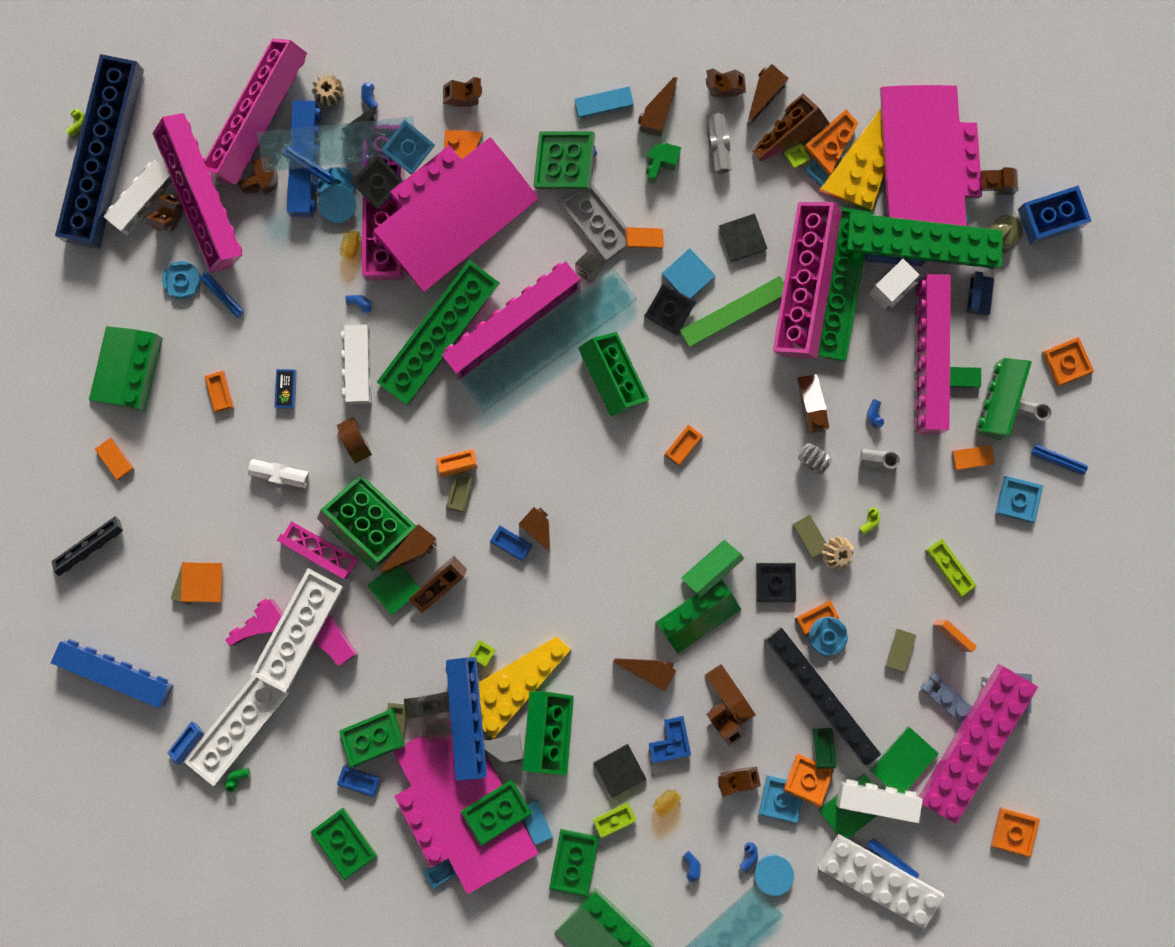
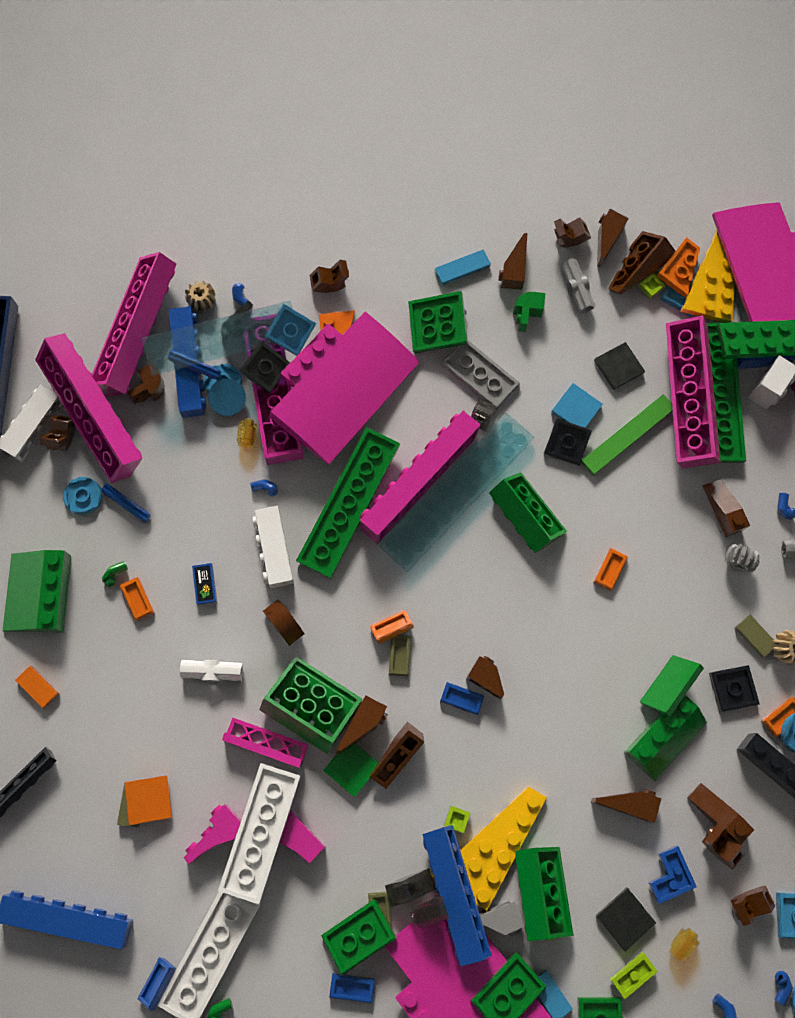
camera: 20 degrees left, 10 degrees down
orange tile [625,227,664,249] -> none
none -> green arm [102,561,128,587]

